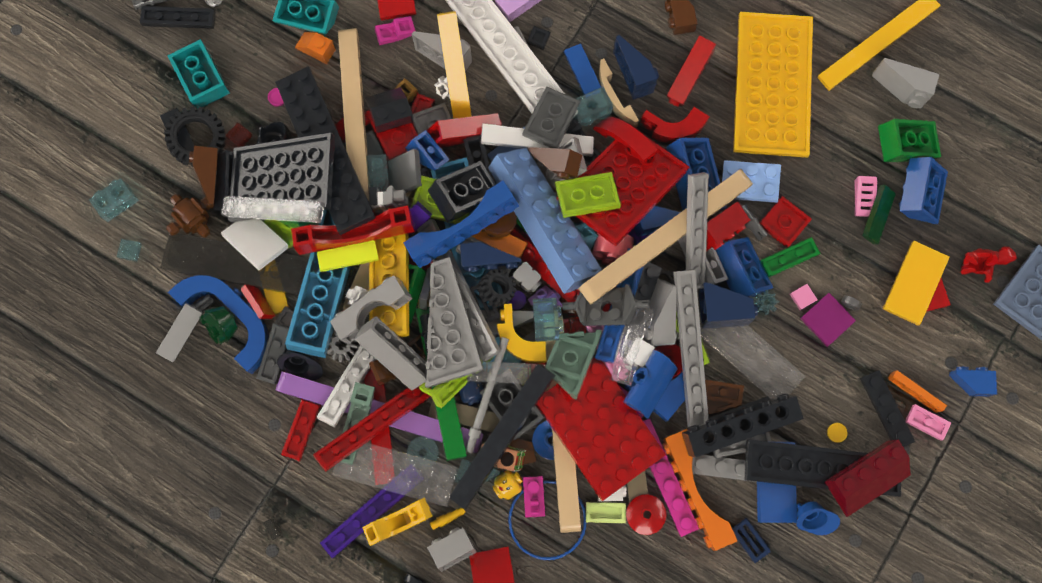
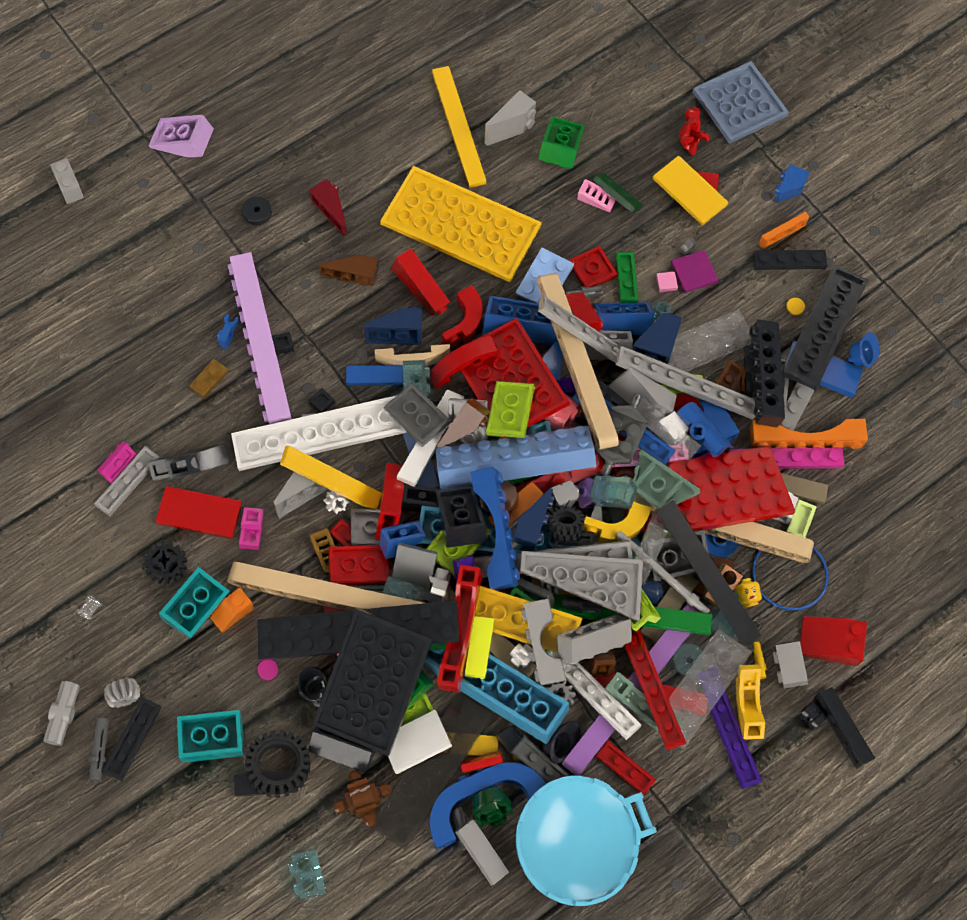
camera: 75 degrees left, 10 degrees down
clear light blue tile [117,239,142,262] -> none
reddish brown slope [189,146,218,208] -> none
clear tile [221,196,325,223] -> none
clear red tile [226,122,253,147] -> none
black slope [365,87,413,133] -> none
dark pink plate [523,476,545,518] -> none
red dish [626,494,666,535] -> none
dark blue tile [732,518,771,563] -> none
dark red slope [825,439,911,517] -> none
blue slope [899,157,948,224] -> none
bright pink plate [905,404,951,441] -> none
none -> medium azure dish [516,776,657,906]

